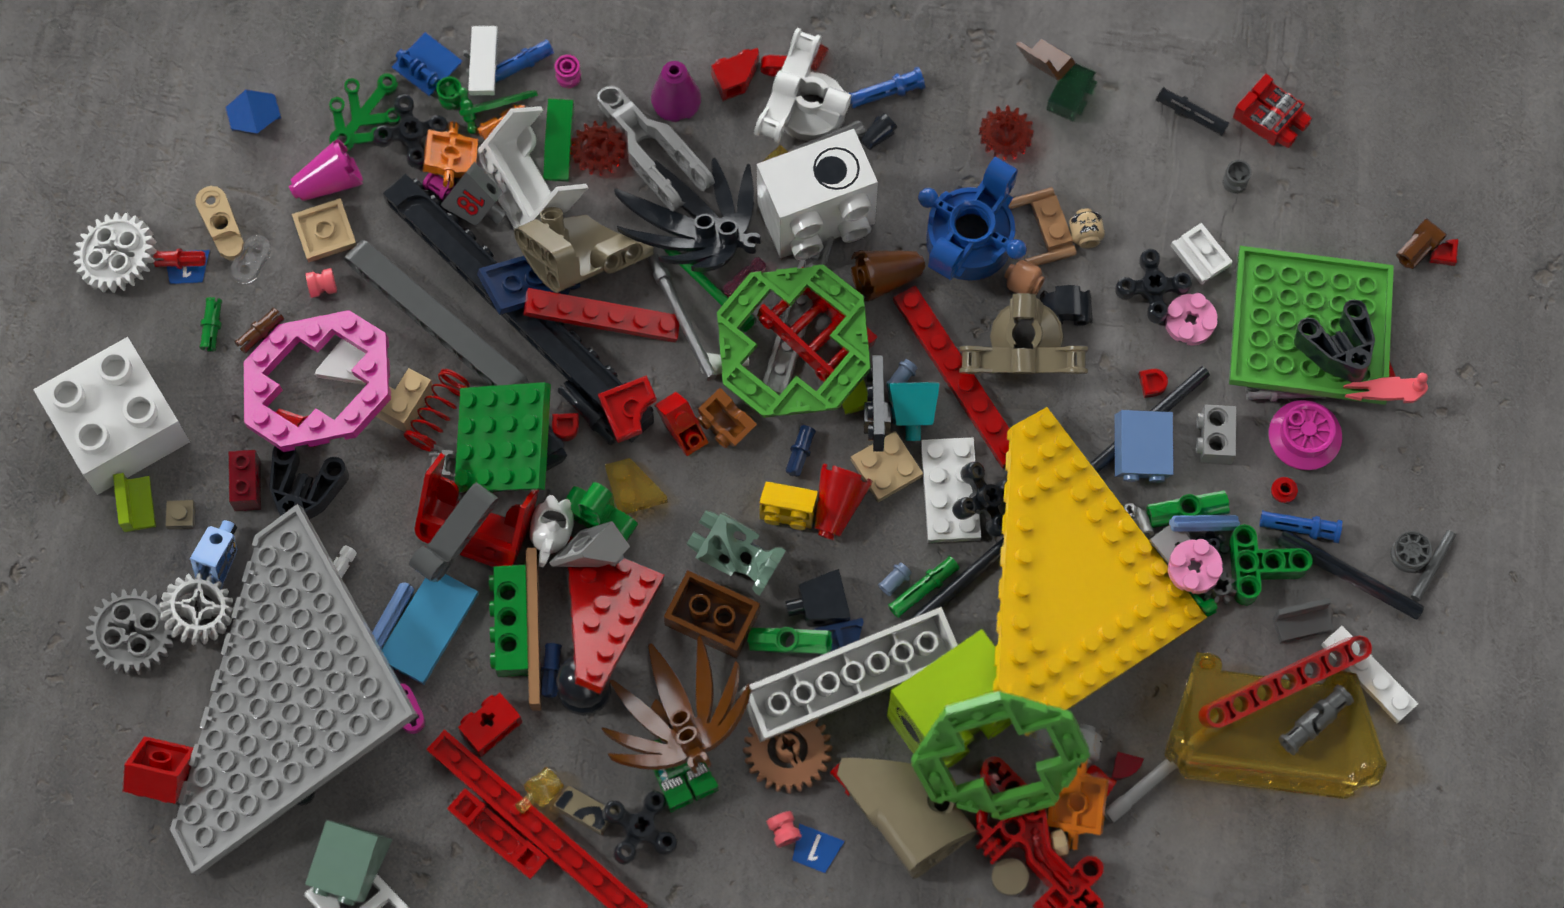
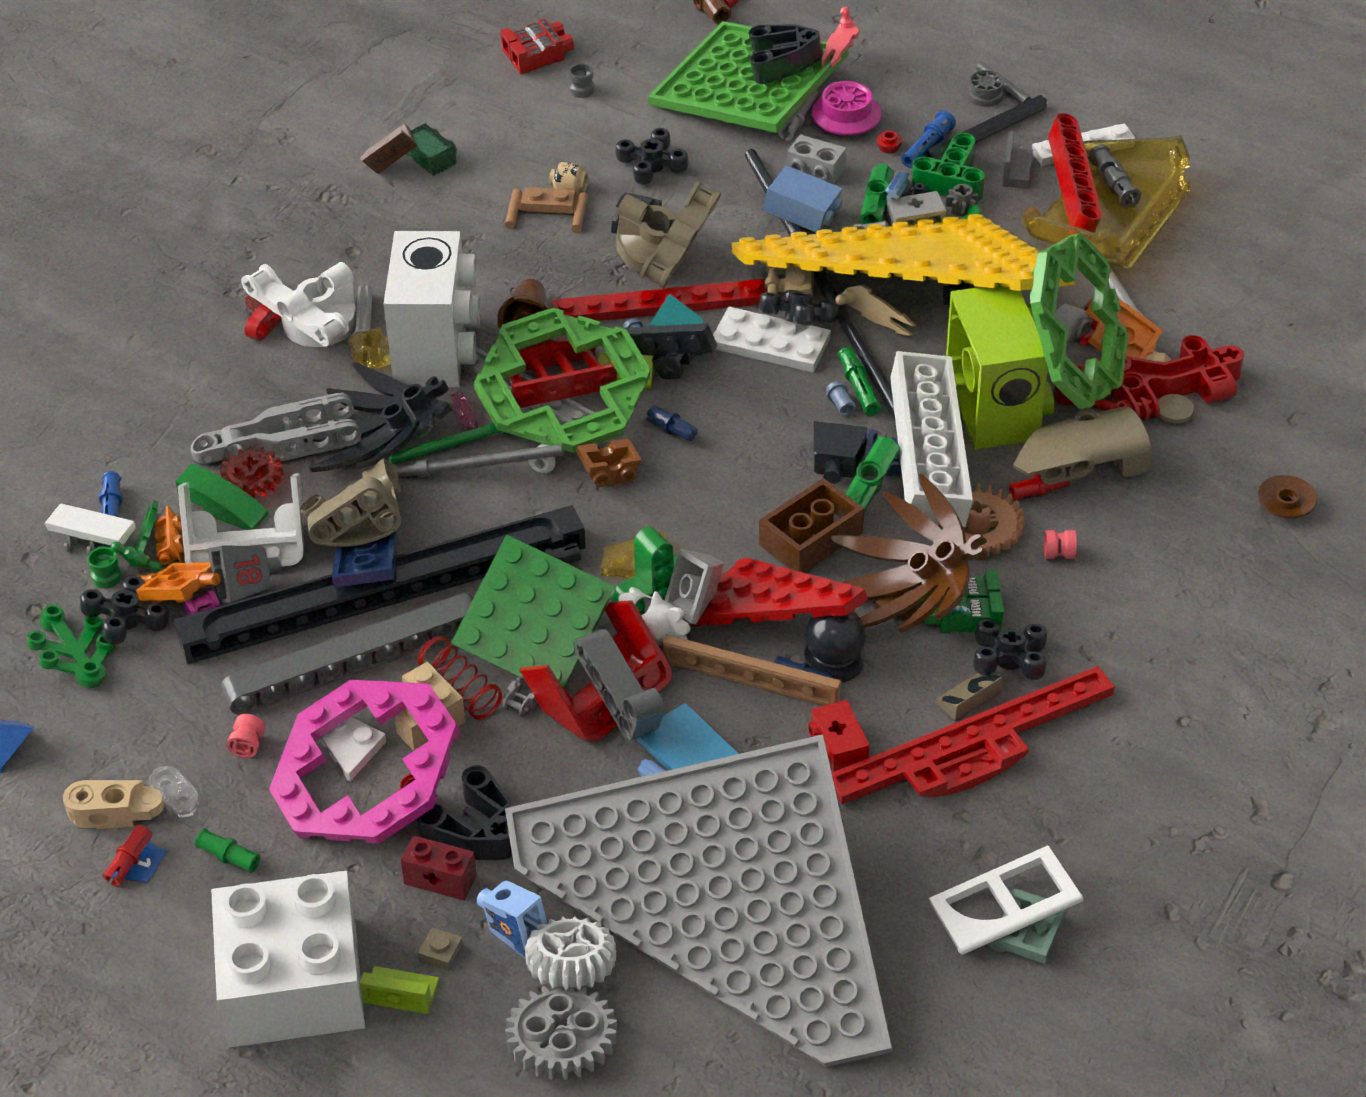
camera: 65 degrees left, 25 degrees down
white gear [74,213,157,293] -> none
red slope [123,736,194,804] -> none
reddish brown pin [234,307,284,354] -> none
dark pink cone [289,139,363,201] -> none
tan plate [292,198,357,263] -> none
sand green slope [305,820,392,906] -> none
blue hinge [392,32,463,97] -> none
green brick [489,565,528,677] -> none
clear yellow piece [516,767,564,813] -> none
red plate [524,288,679,343] -> none
dark pink wheel [555,55,581,88] -> none
red tile [598,375,657,443] -> none
magenta cone [651,61,701,122] -> none
red slope [654,392,709,456] -> none
sand green hips [687,510,786,596] -> none
red slope [711,47,759,101] -> none
yellow slope [760,481,818,530] -> none
blue sticker [792,823,844,873] -> none
red cone [815,464,873,540] -> none
blue pin [848,67,925,109] -> none
tan plate [851,431,923,502] -> none
black cone [860,113,898,150] -> none
blue piece [918,157,1027,281] -> none
clear red gear [979,105,1034,160] -> none
nougat head [1004,260,1045,295] -> none
red tile [1138,369,1168,398] -> none
black pin [1155,87,1230,136] -> none
bright pink plate [1165,293,1218,346] -> none
bright pink plate [1168,539,1223,594] -> none
white plate [1171,223,1233,285] -> none

